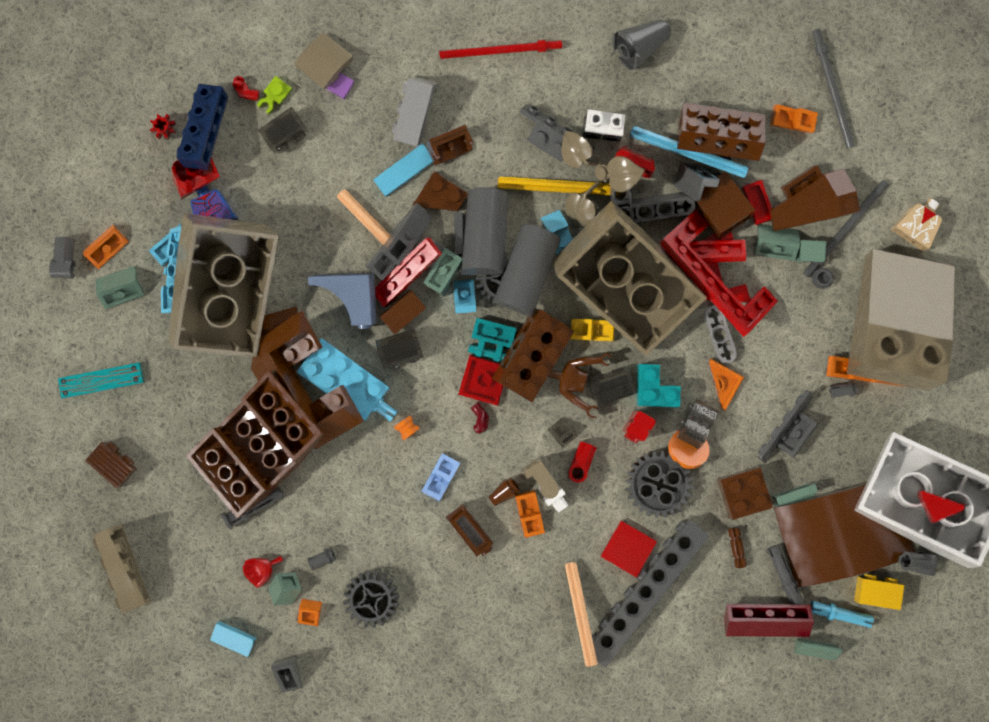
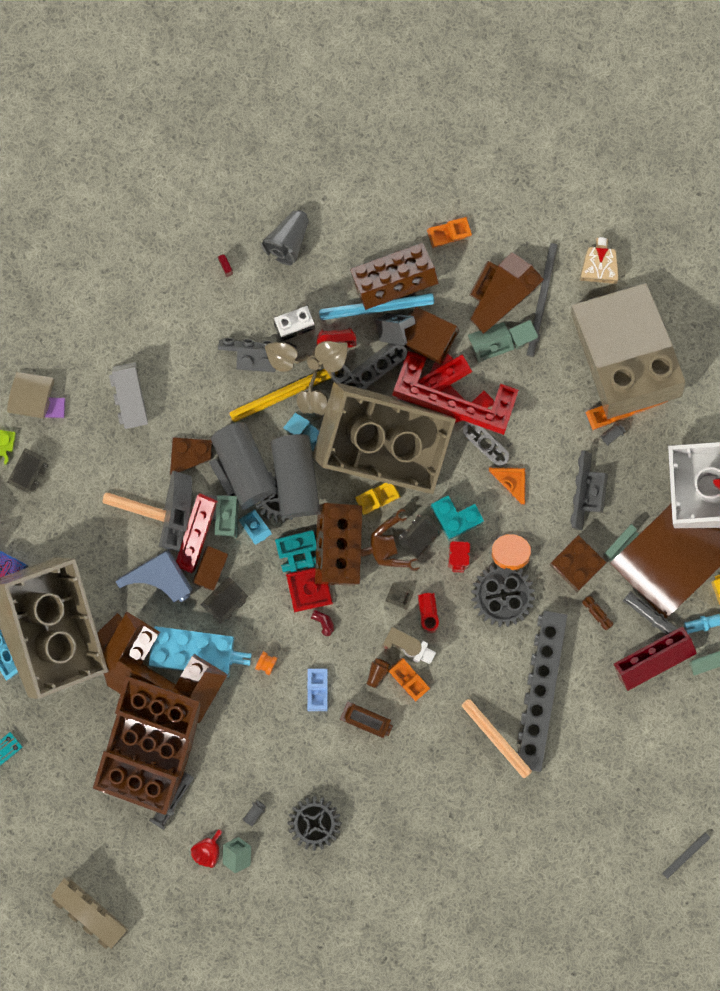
camera: 25 degrees left, 5 degrees down
reddish brown brick [85,441,137,488] -> none
medium azure slope [210,621,257,657] -> none
dark grey slope [271,656,303,692] -> none
orange slope [298,599,322,626] -> none
medium azure tile [373,143,433,197] -> none
reddish brown hinge [426,124,474,166] -> none
red bar [439,40,562,59] -> none
red tile [600,520,657,578] -> none
clear smoke brick [676,399,718,449] -> none
red tile [742,180,772,226] -> none
dark grey bar [812,29,855,149] -> none
dark grey plate [812,268,833,289] -> none
none -> dark red tile [218,254,233,277]

